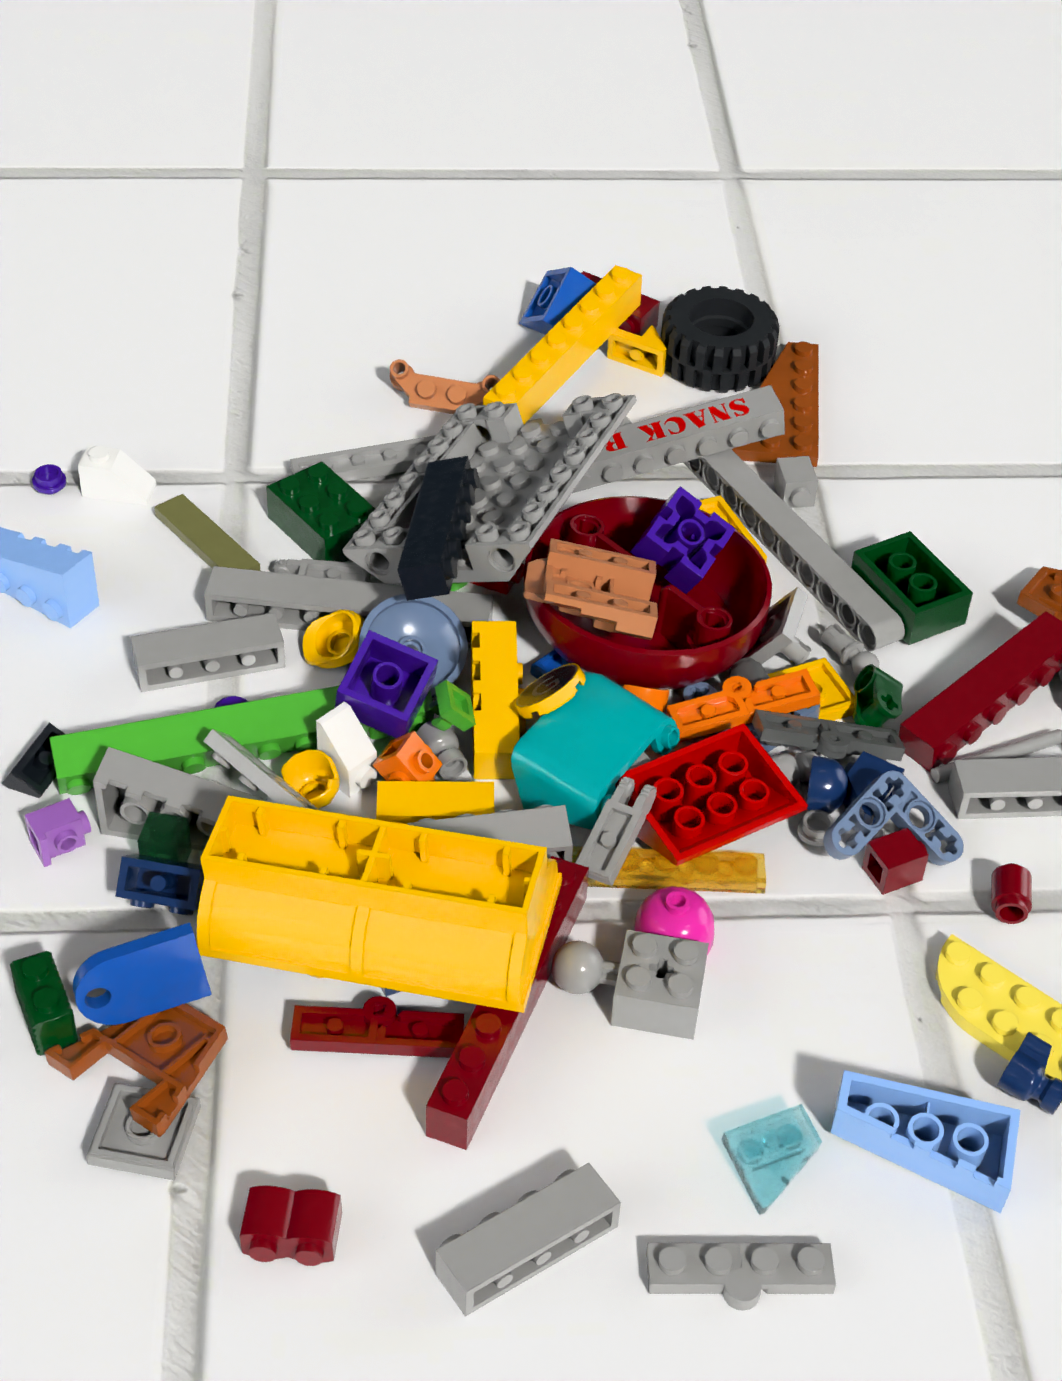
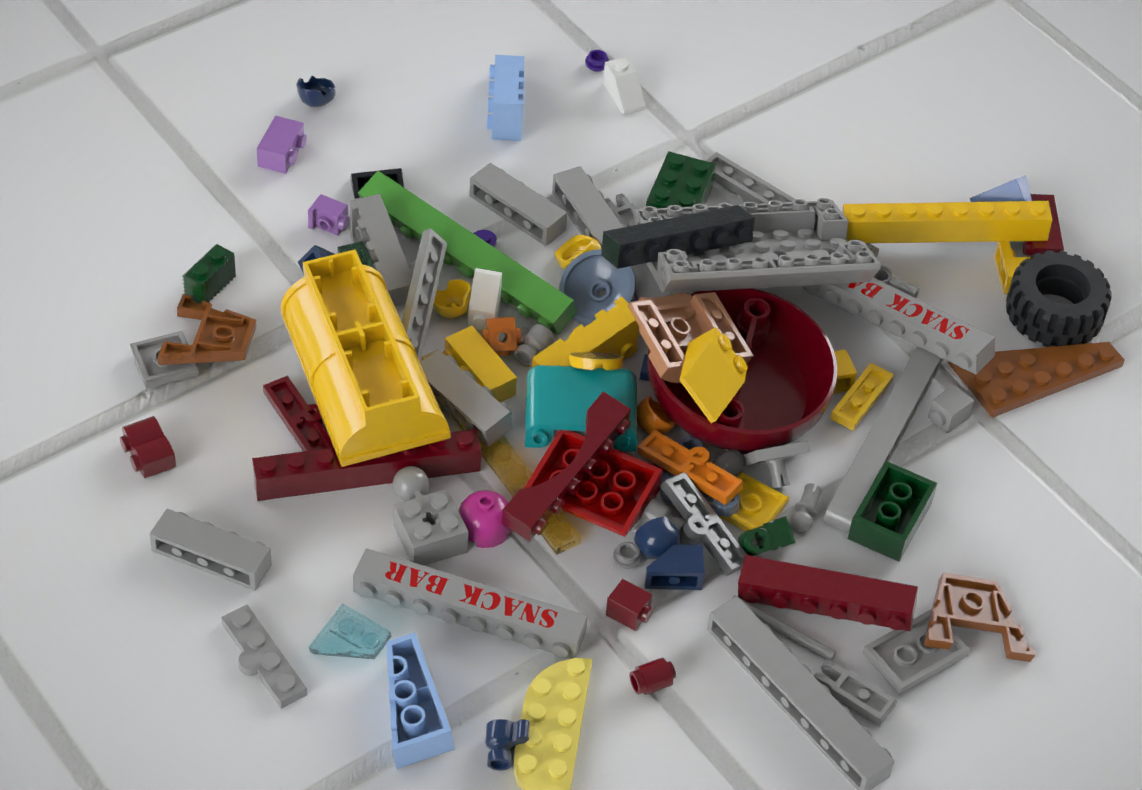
camera: 55 degrees right, 5 degrees up
blue tile [73,922,212,1025] -> none
olive tile [154,494,261,571] -> none
dark purple brick [335,630,438,738] -> none
nougat plate [390,359,500,414] -> none
bright green tile [429,680,476,732] -> none
light grey hinge [575,776,657,886] -> none
dark purple brick [630,486,736,594] -> none
sand blue beam [823,770,964,866] -> none
none -> light grey brick [353,548,588,659]
none -> dark red arch [502,391,631,542]
none -> yellow slope [680,327,747,423]

